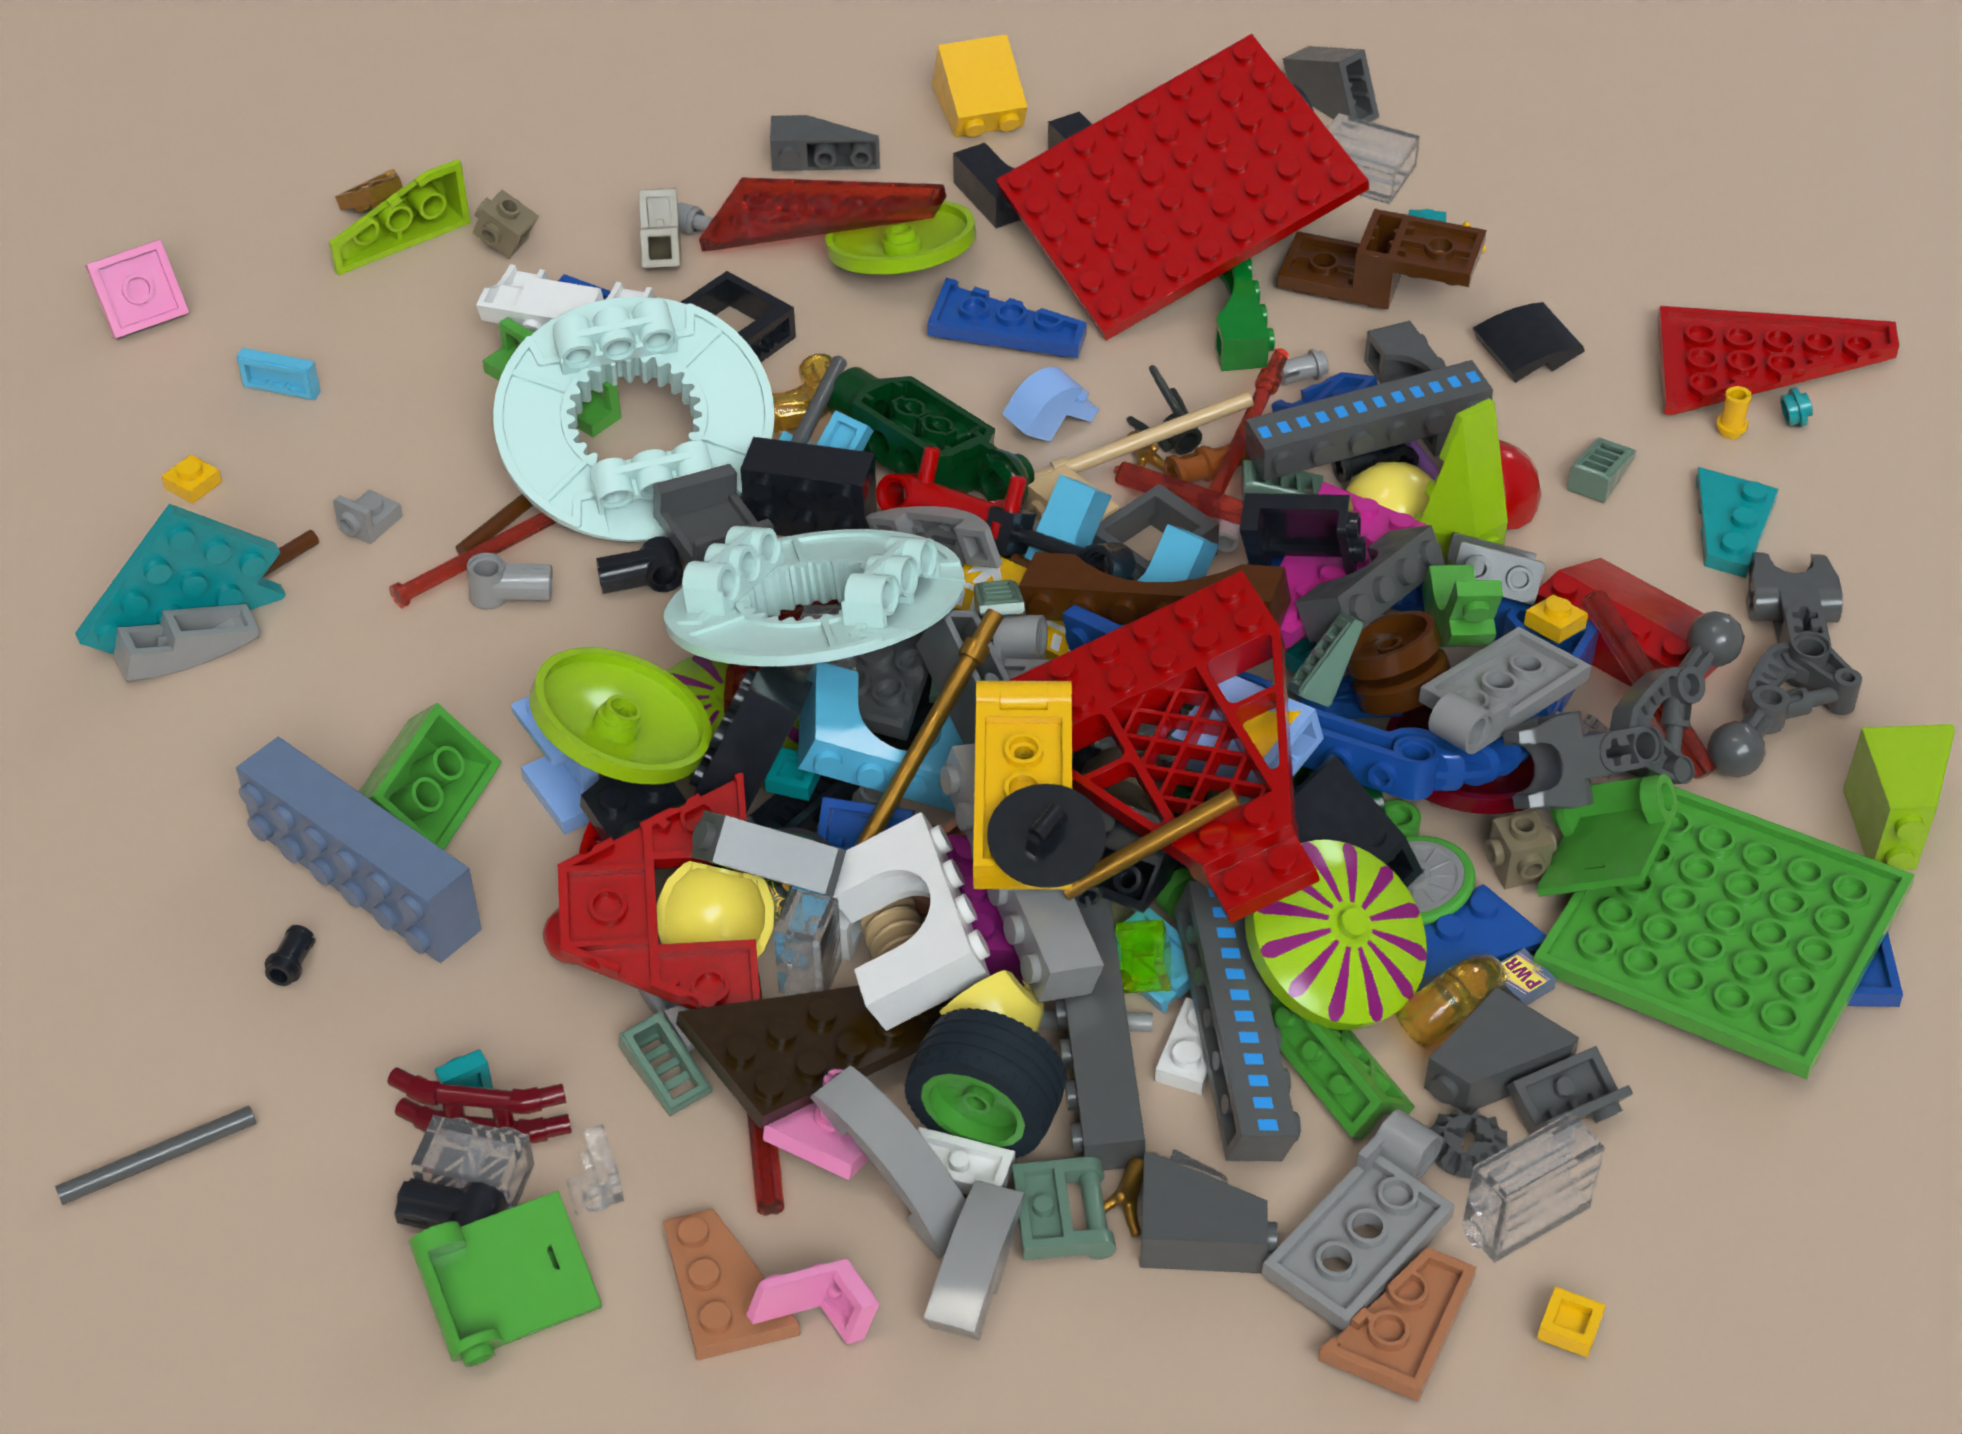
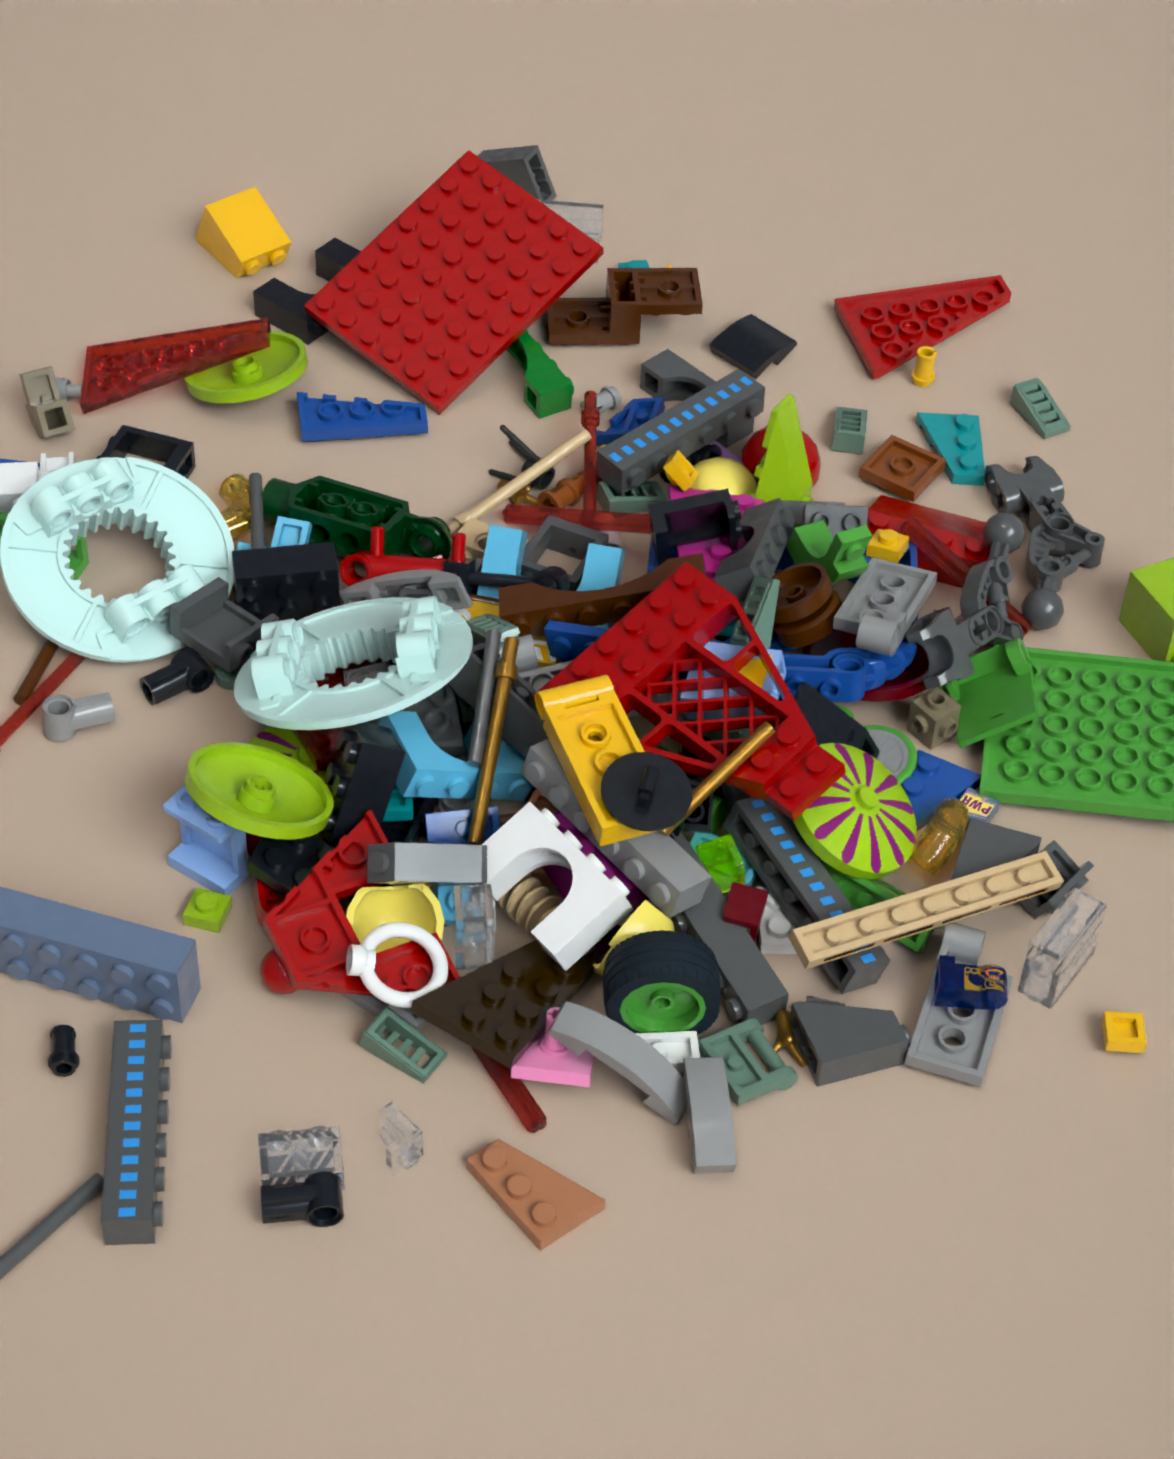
camera: 25 degrees left, 0 degrees up
bright green slope [358,703,502,850] -> none
dark red piece [387,1067,572,1144] -> none
bright green door [409,1191,602,1367] -> none
teal plate [434,1049,493,1089] -> none
bright pink bracket [746,1258,879,1345] -> none
dark grey slope [770,115,880,171] -> none
light blue brick [1002,367,1099,442] -> none
nougat wing [1318,1247,1477,1402] -> none
dark grey gear [1429,1106,1509,1179] -> none
teal plate [1780,387,1813,427] -> none
none -> dark grey brick [101,1020,172,1245]
none -> lime plate [182,888,232,933]
none -> white piece [346,922,448,1008]
none -> flat silver bar [467,630,501,767]
none -> yellow plate [663,450,699,492]
none -> dark red panel [722,882,769,942]
none -> tan plate [788,851,1064,969]
none -> dark orange plate [858,435,946,502]
none -> clear blue leg [934,955,1008,1010]
none -> sand green slope [1010,378,1071,439]

